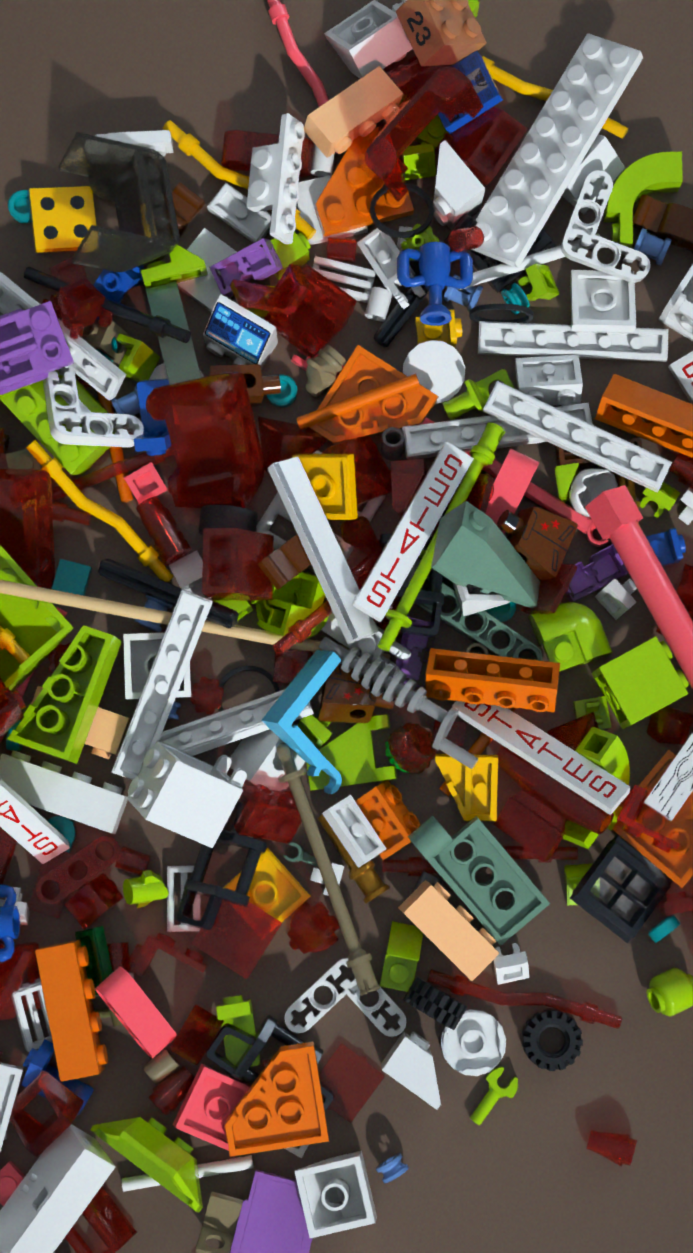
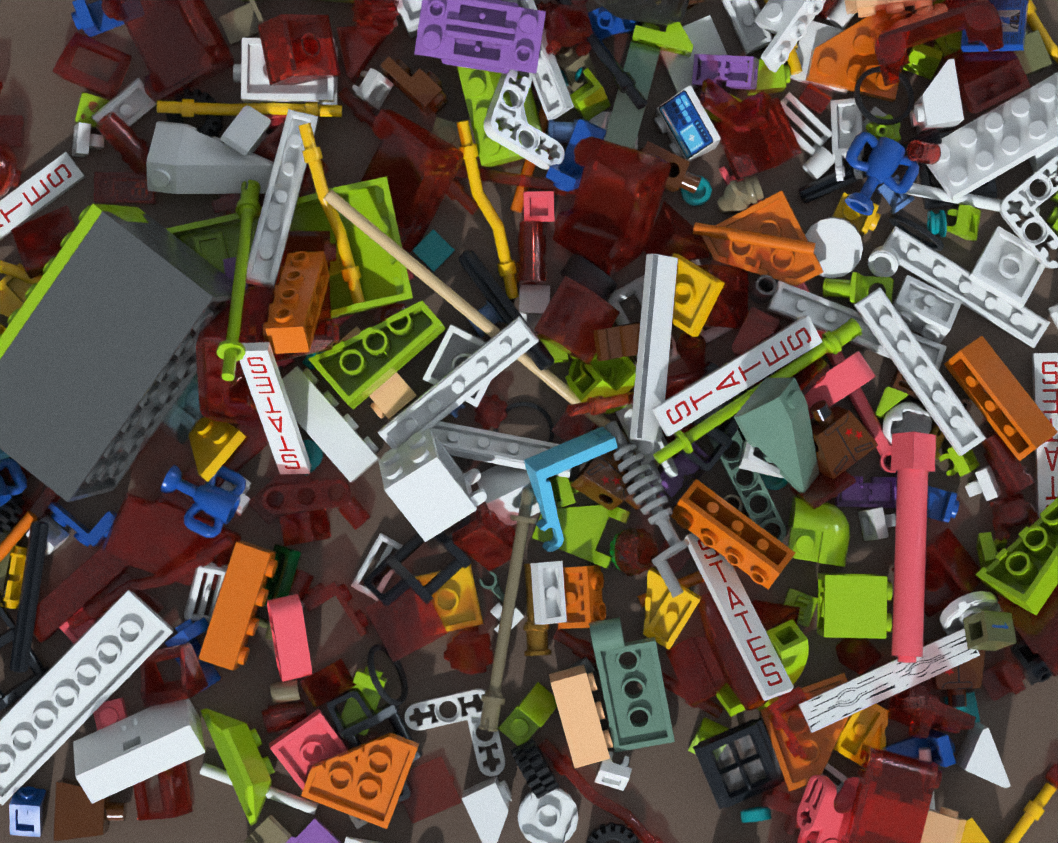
camera: 35 degrees right, 5 degrees up
lime piece [123,870,169,908] -> none
none -> black tyre [367,644,408,706]
none -> white tile [868,246,900,277]
none -> olive brick [1006,29,1052,80]

